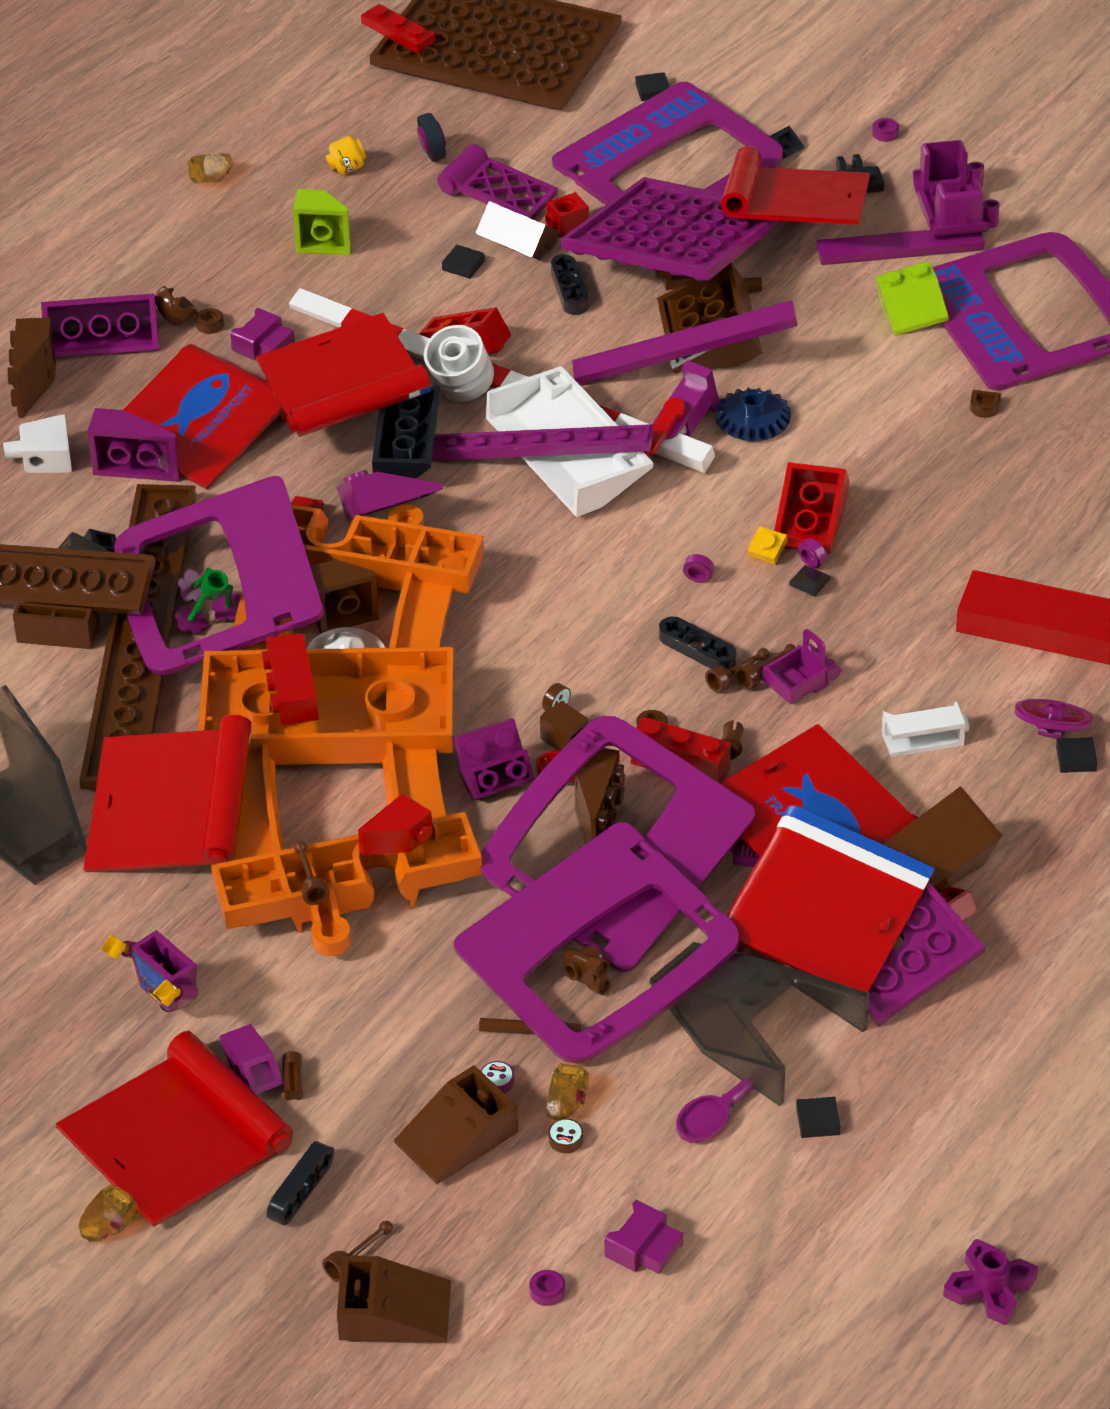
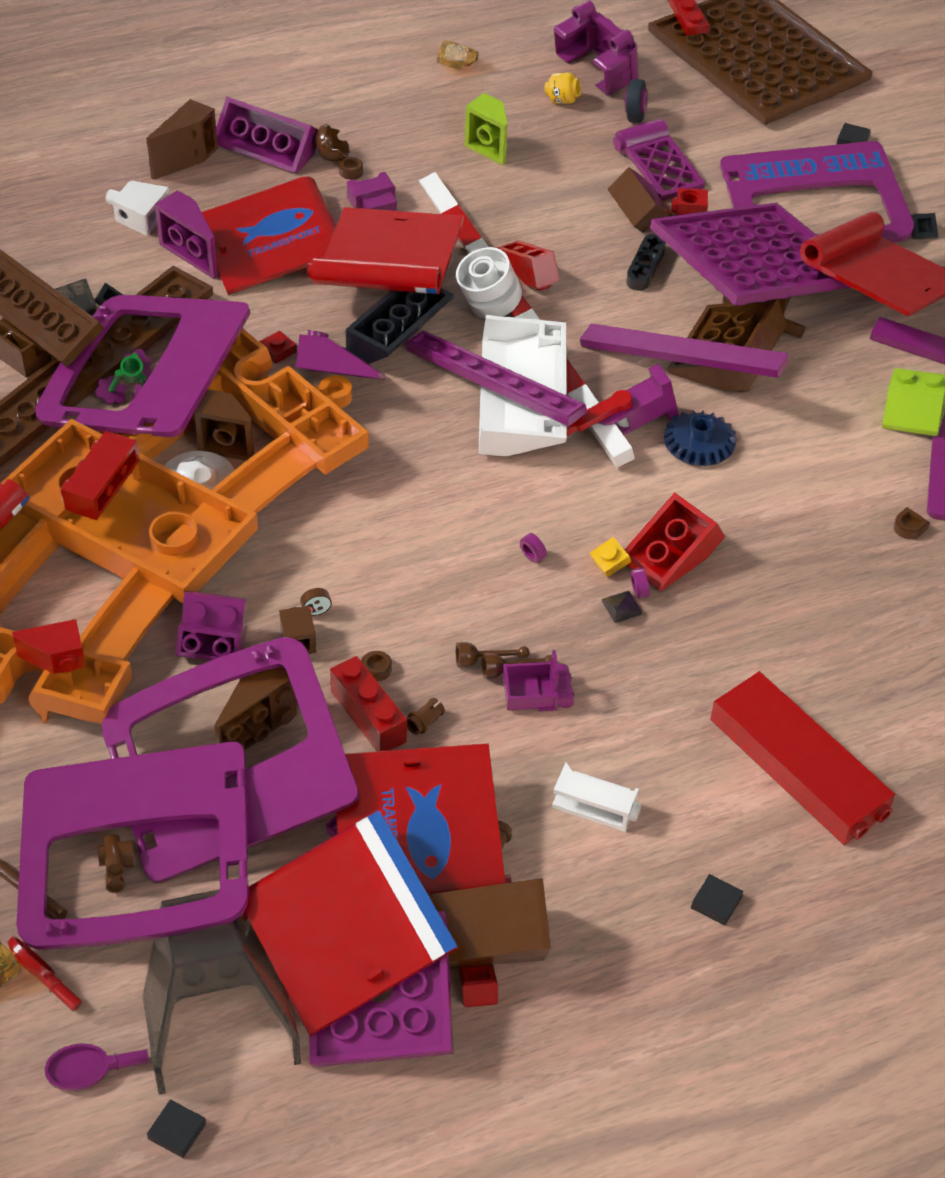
camera: 30 degrees right, 5 degrees up
black piece [442,244,485,279] -> none
black beam [659,616,736,670] -> none
magenta shield [1014,699,1093,739] -> none
none -> red piece [7,936,82,1012]
none -> magenta container [553,0,639,96]

